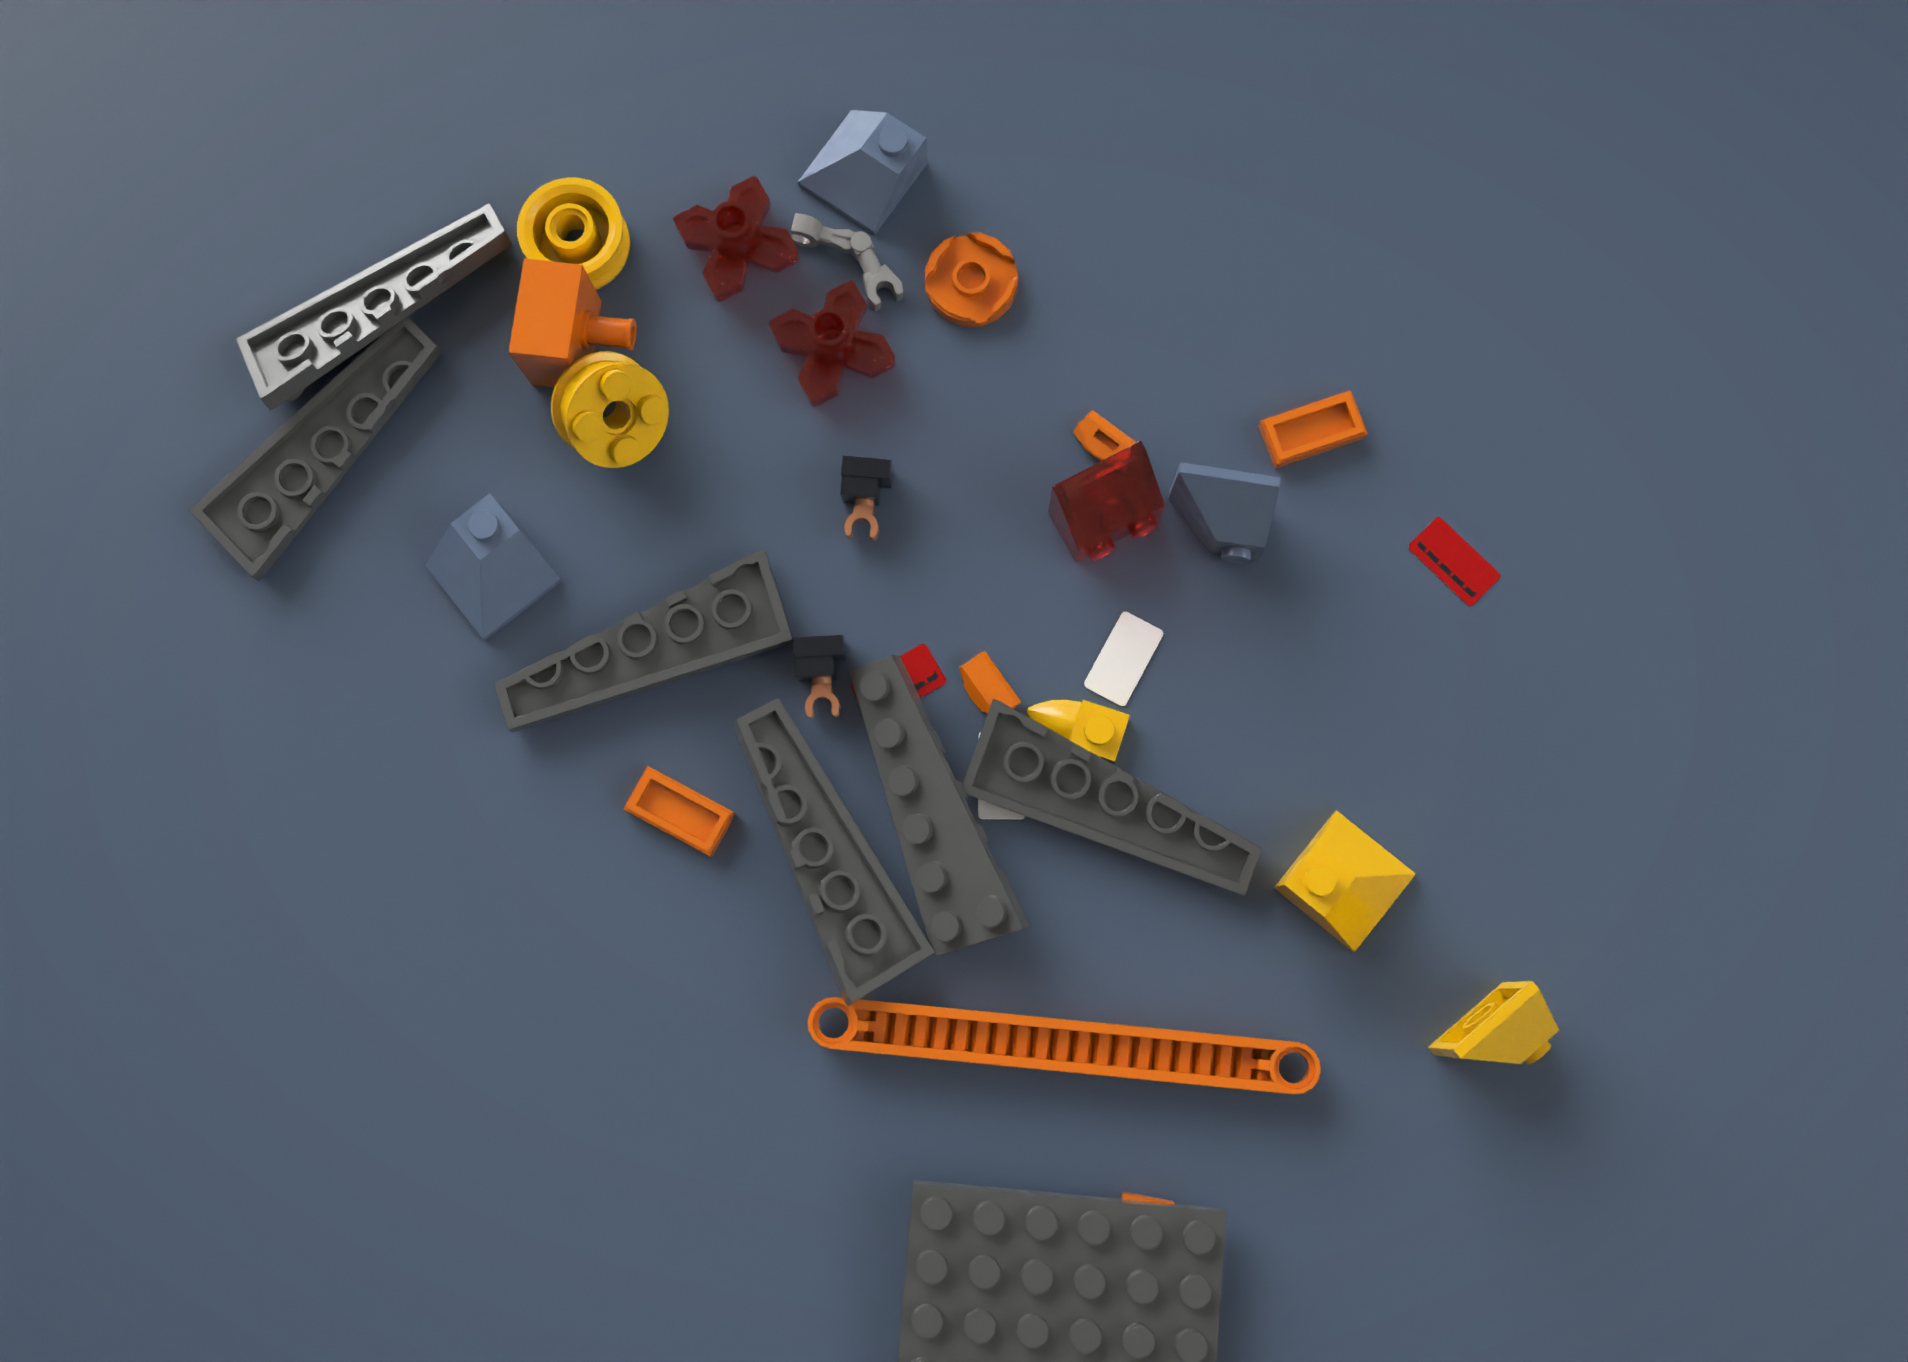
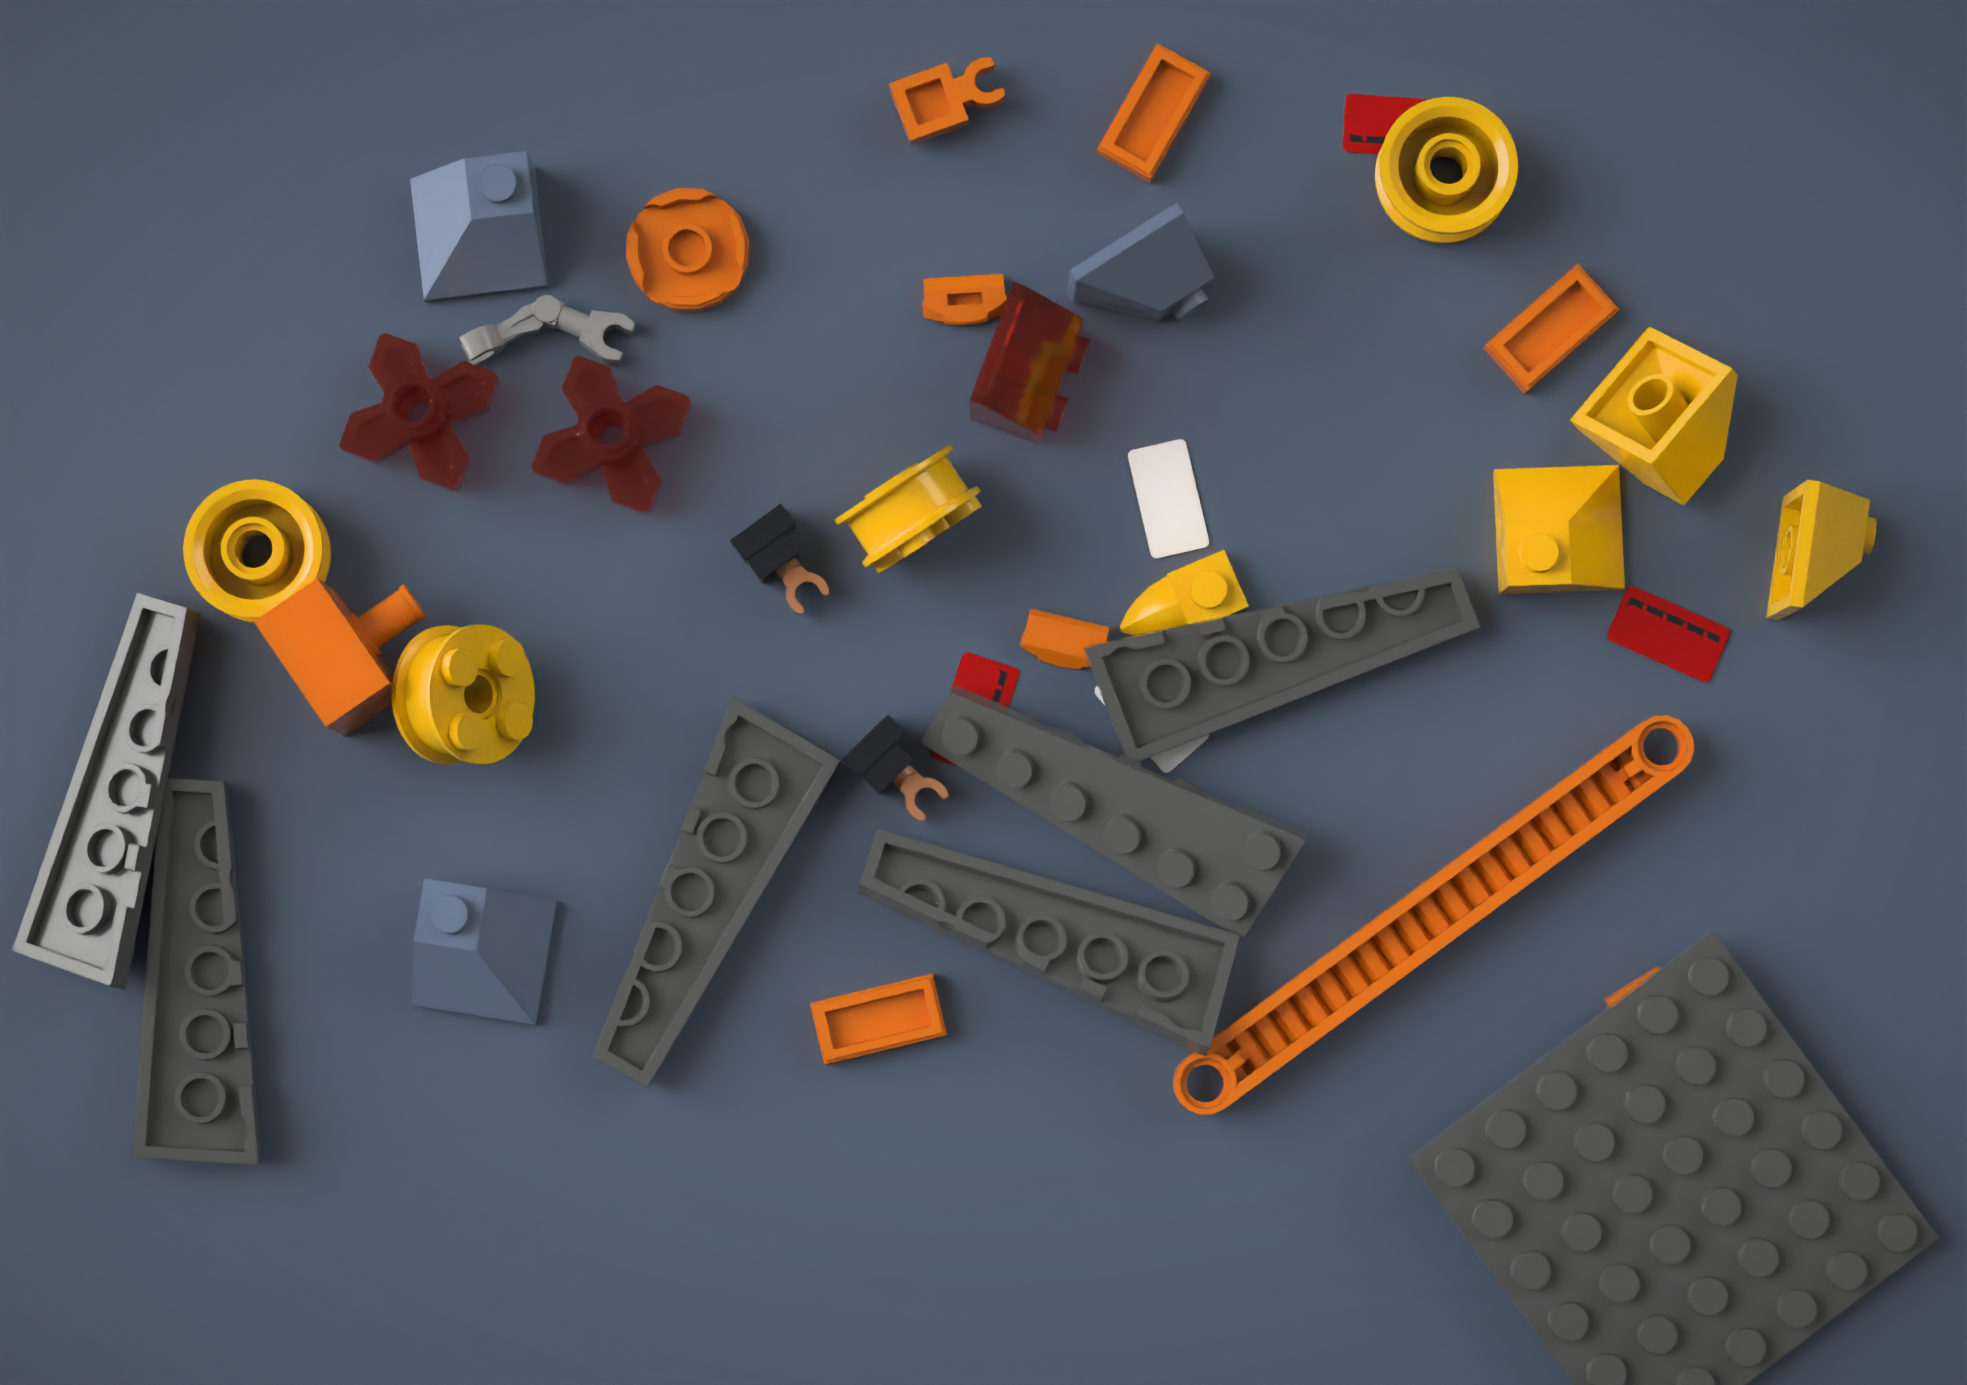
camera: 45 degrees left, 5 degrees up
none -> yellow wheel [834,444,982,574]
none -> orange plate [889,57,1006,146]
none -> yellow wheel [1375,97,1518,244]
none -> orange tile [1483,264,1620,394]
none -> yellow slope [1570,326,1738,506]
none -> red sticker [1607,586,1730,682]

